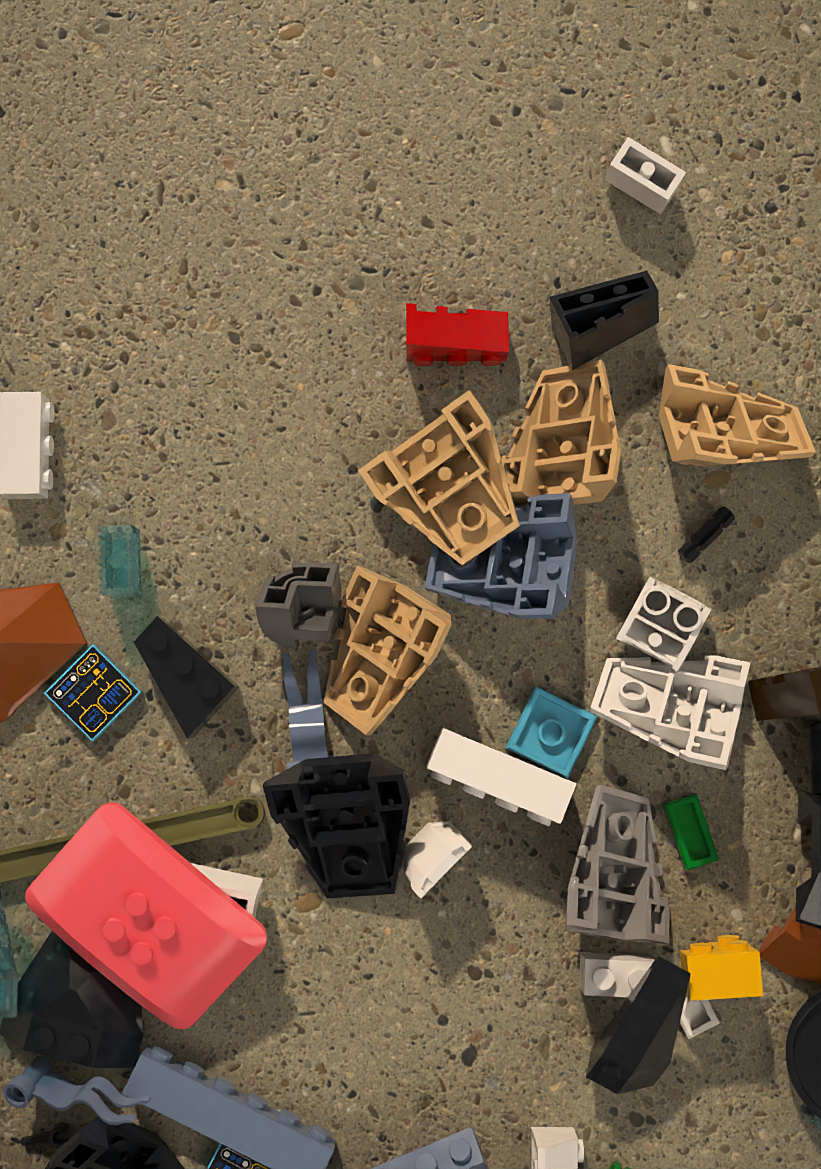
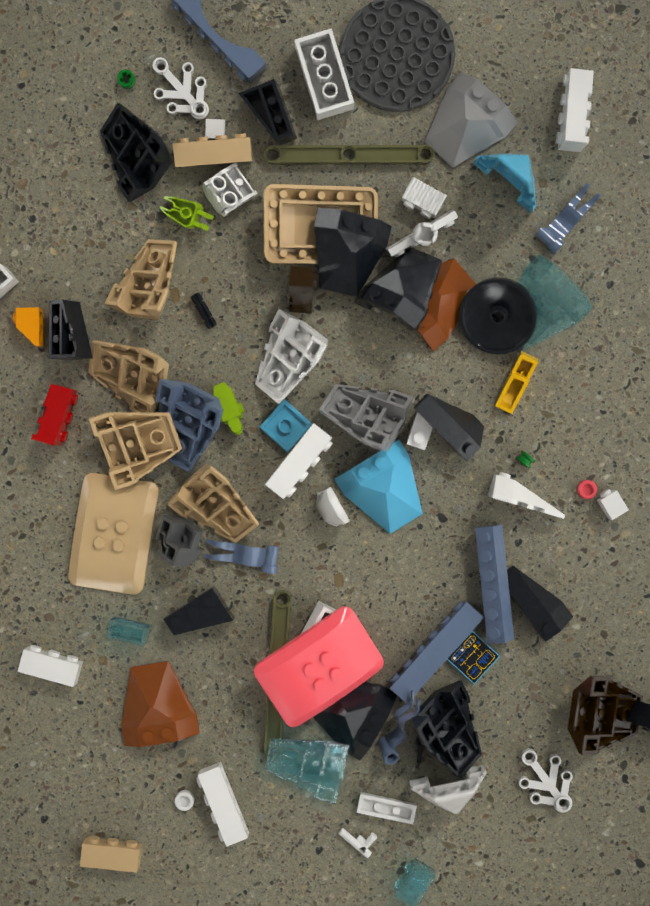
camera: 75 degrees left, 5 degrees up
black tile [44,644,143,742] -> none
black wedge [263,753,410,899] -> none
white slope [616,576,711,672] -> none
green tile [662,793,719,871] -> none
yellow brick [680,935,763,1001] -> none
white tile [680,997,720,1039] -> none
none -> light orange slope [13,307,44,348]
none -> tan wedge [68,473,159,595]
none -> lime hinge [213,382,245,435]
none -> medium azure wedge [334,439,423,534]
none -> yellow slope [495,351,538,414]

